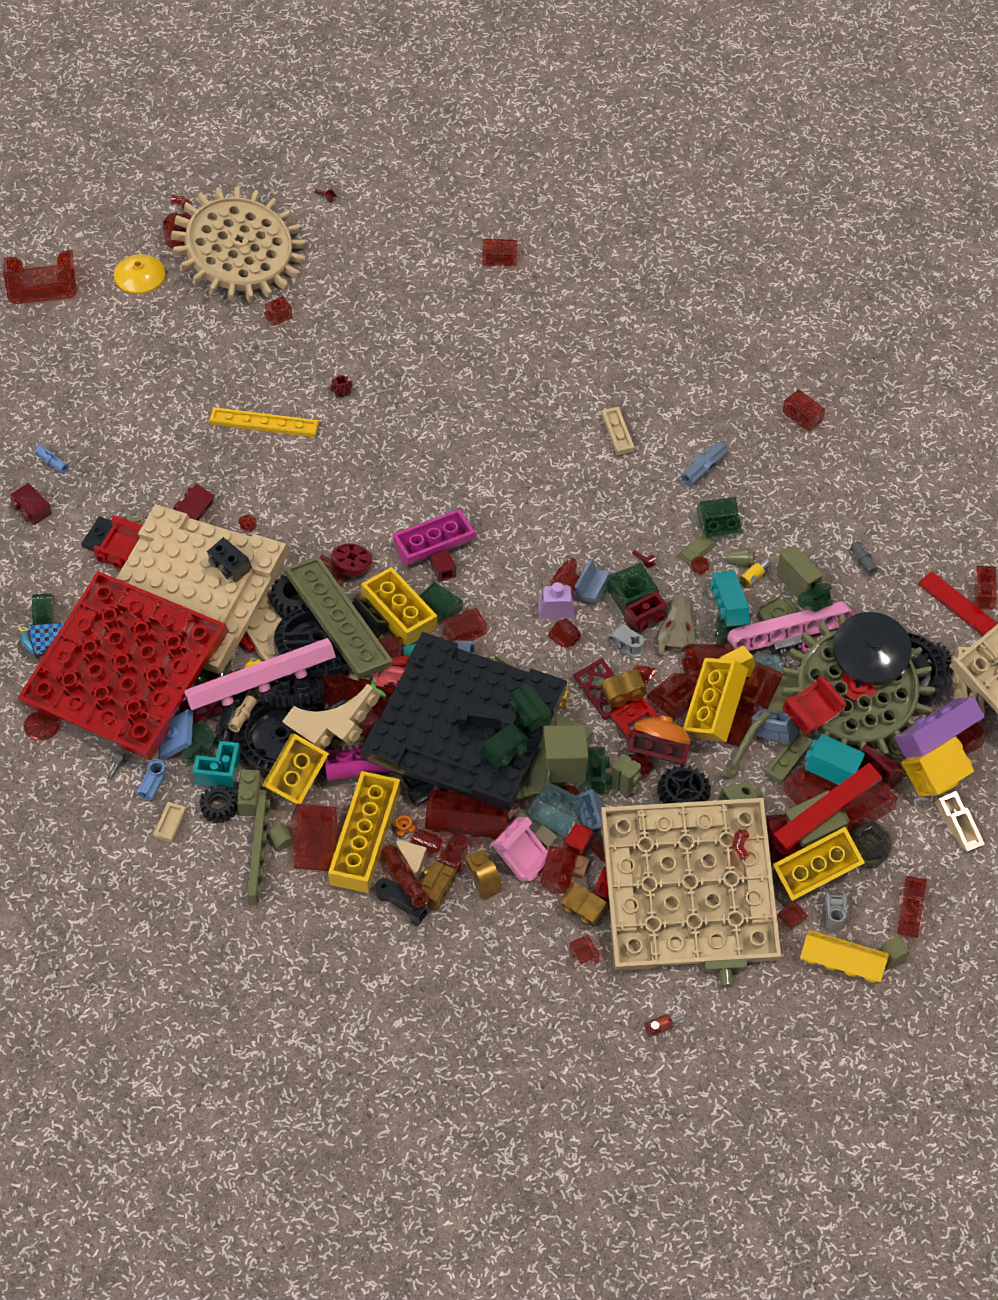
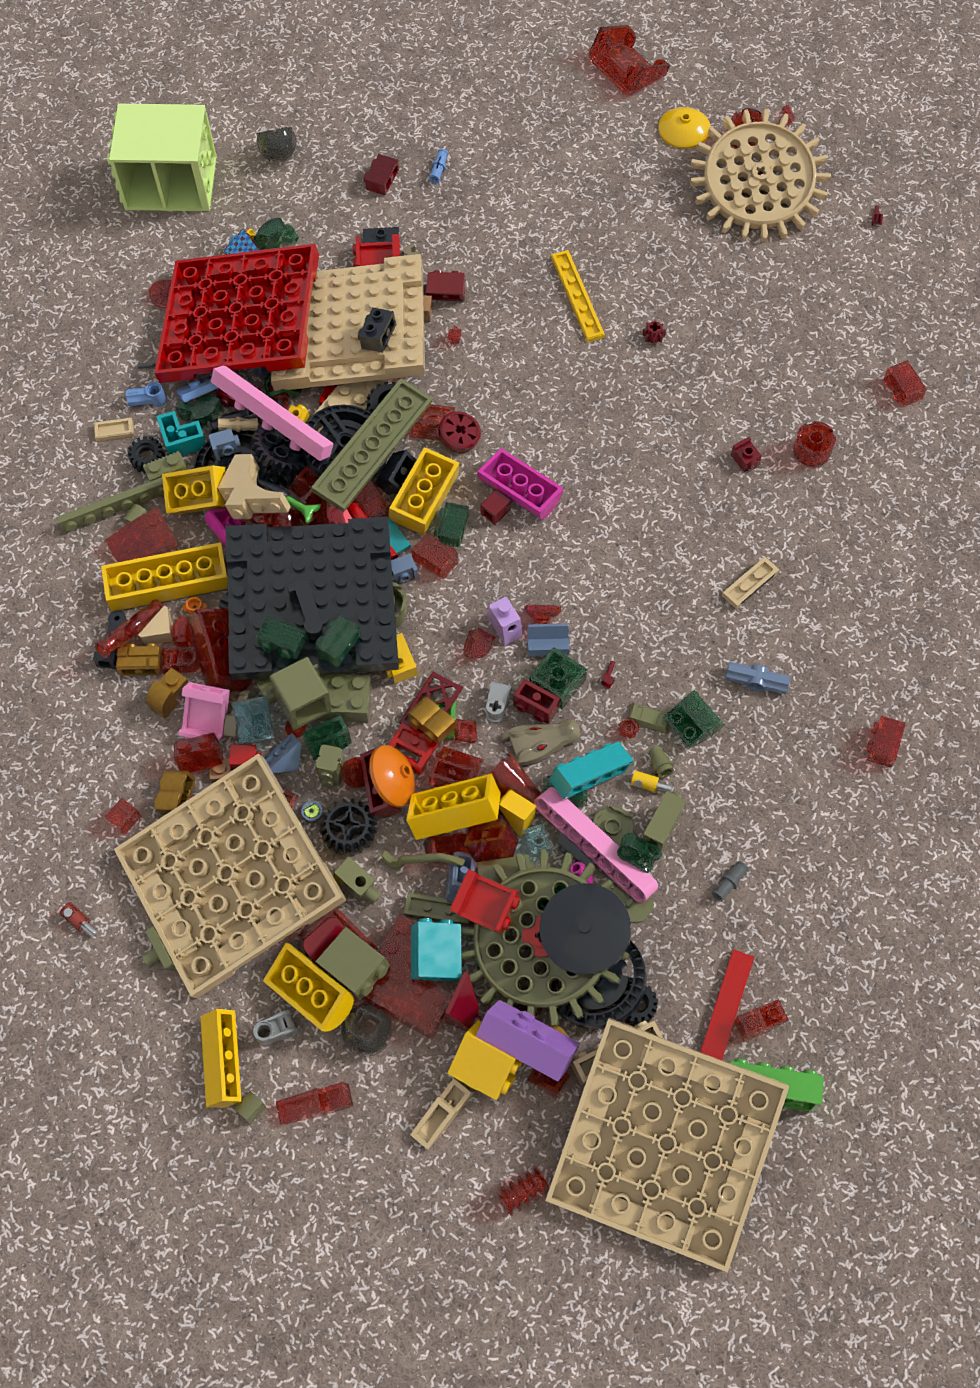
camera: 65 degrees right, 10 degrees up
clear red brick [264,296,293,326] -> none
clear red arm [732,829,750,861] -> none
red tile [774,763,882,851] -> none
clear red plate [778,901,808,930] -> none
none -> sand blue brick [209,428,241,461]
none -> dark red brick [731,437,762,472]
none -> clear red brick [793,421,836,468]

